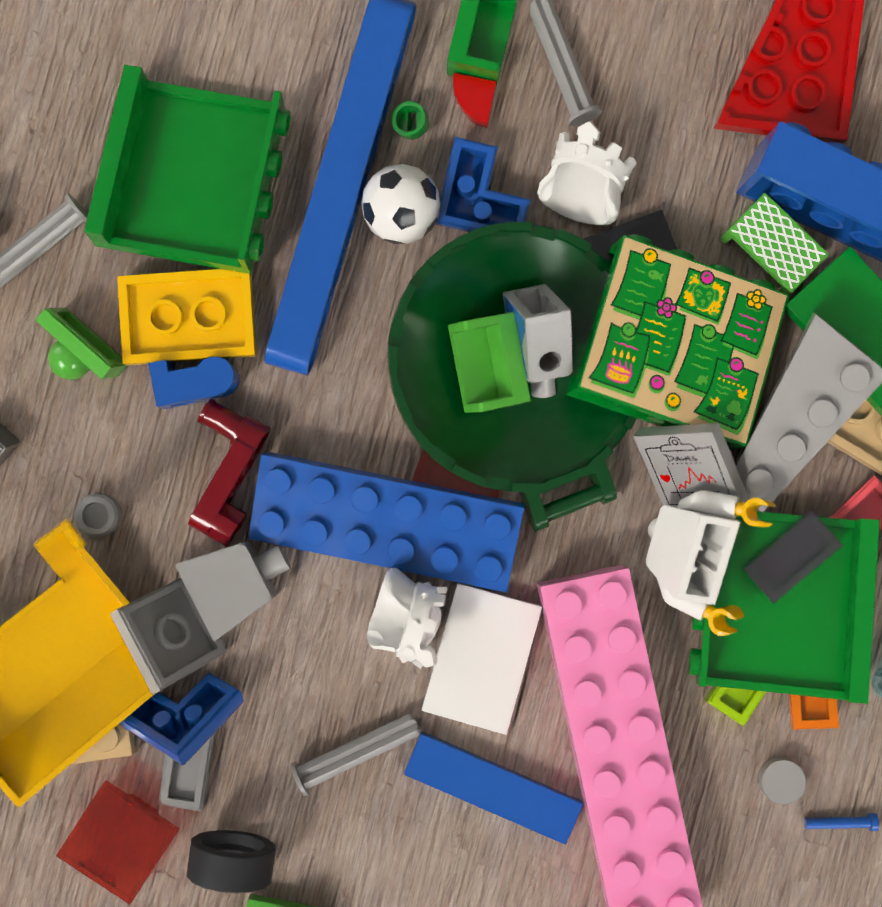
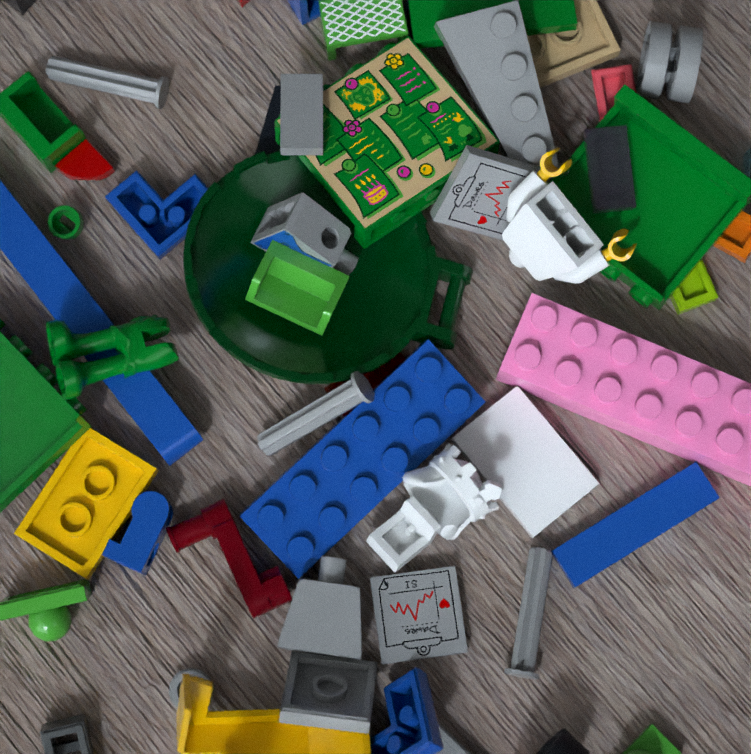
camera: 55 degrees left, 10 degrees down
white piece [362,164,441,244] -> none
white hair [537,121,637,225] -> none
none -> green piece [46,314,179,400]
none -> light grey axle [257,371,375,456]
none -> light grey tile [280,74,323,155]
none -> white bracket [366,496,441,573]
none -> light grey tile [370,566,468,665]

